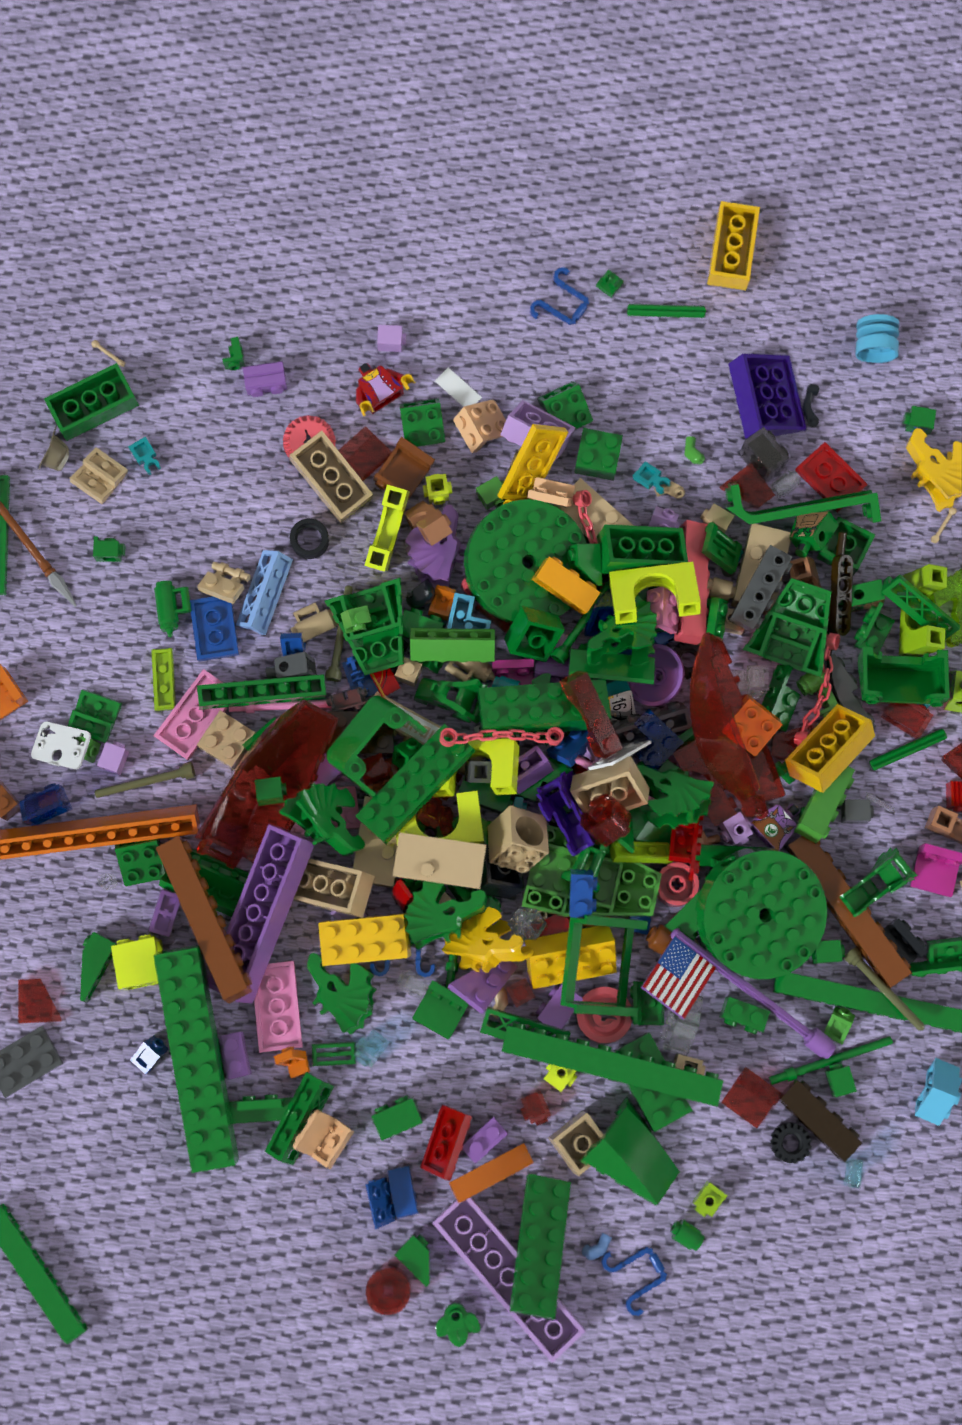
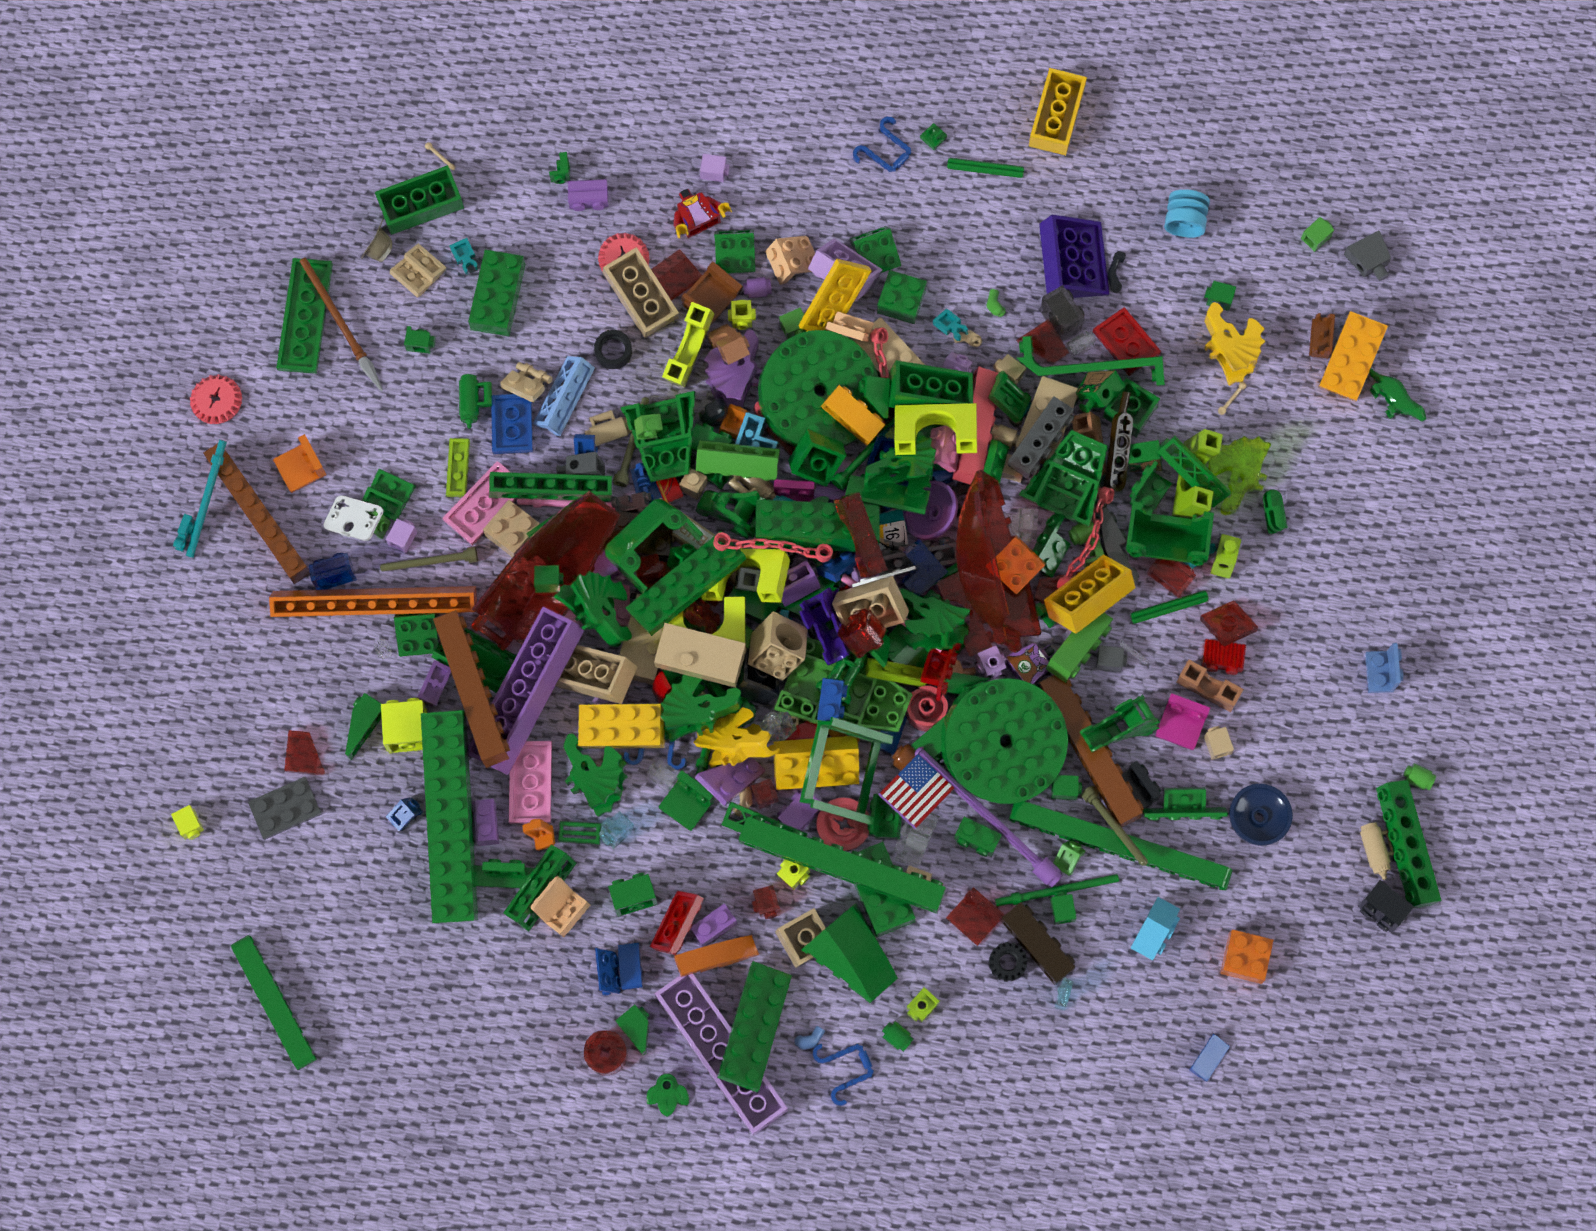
camera: 10 degrees right, 5 degrees down
white sticker [435,368,482,407] -> none
none -> green brick [468,250,526,337]
none -> medium lavender brick [743,277,772,299]

